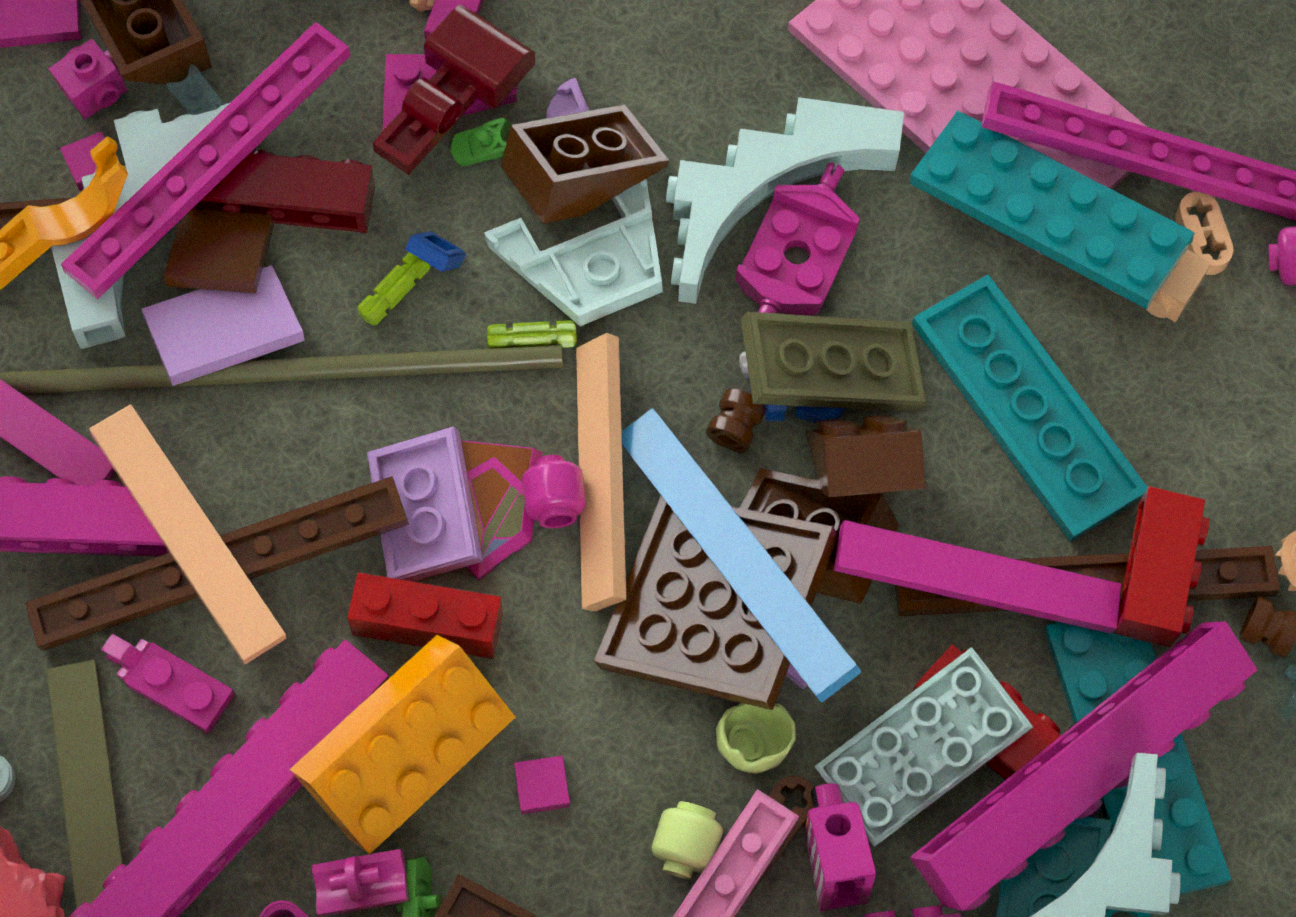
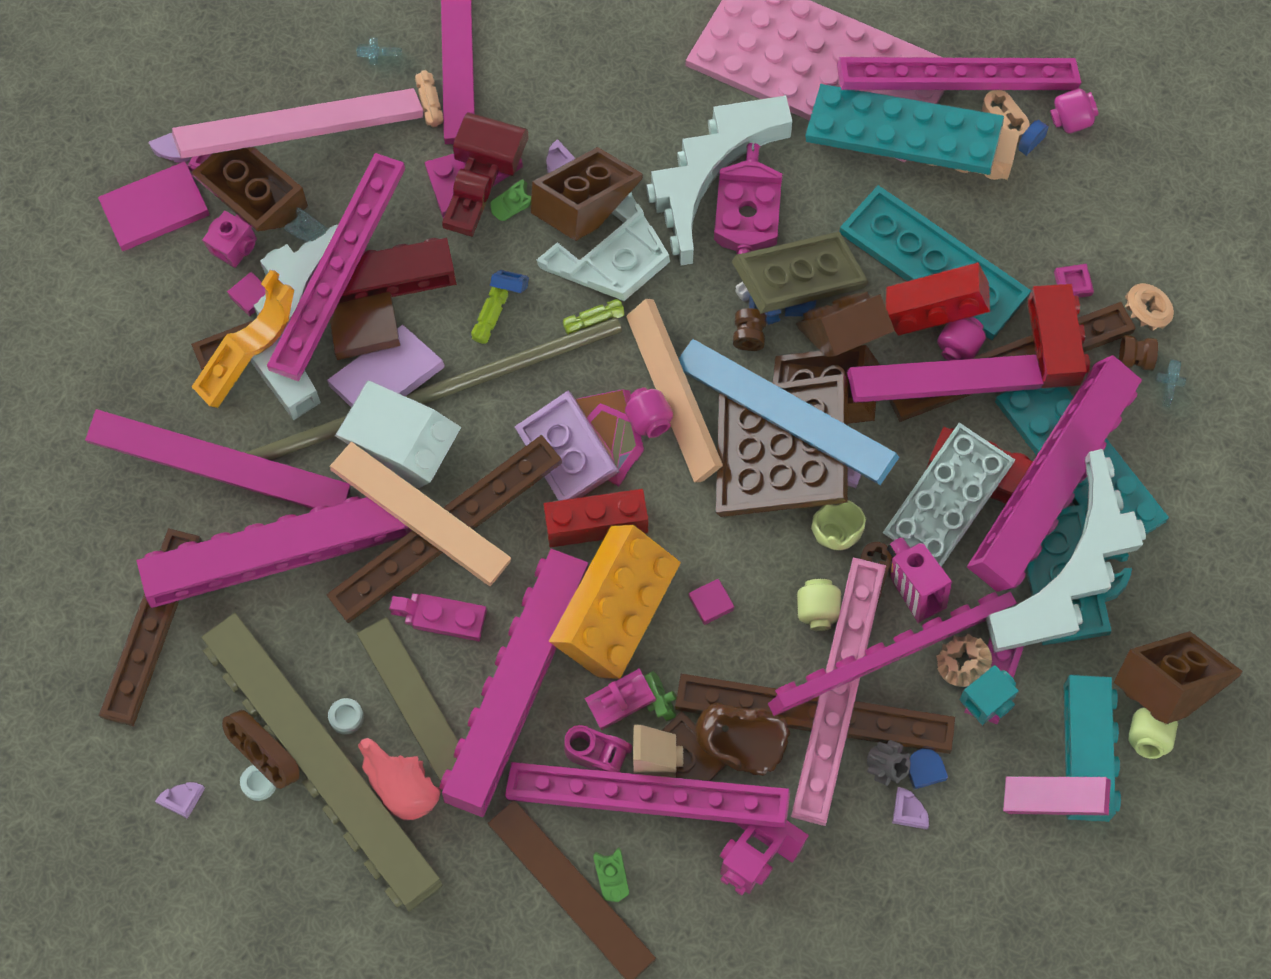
camera: 15 degrees left, 0 degrees up
none -> light aqua slope [335,380,461,488]
none -> red brick [886,262,990,336]
none -> dark pink head [937,317,986,361]
none -> blue tile [1018,120,1048,156]
none -> dark pink tile [1054,264,1094,298]

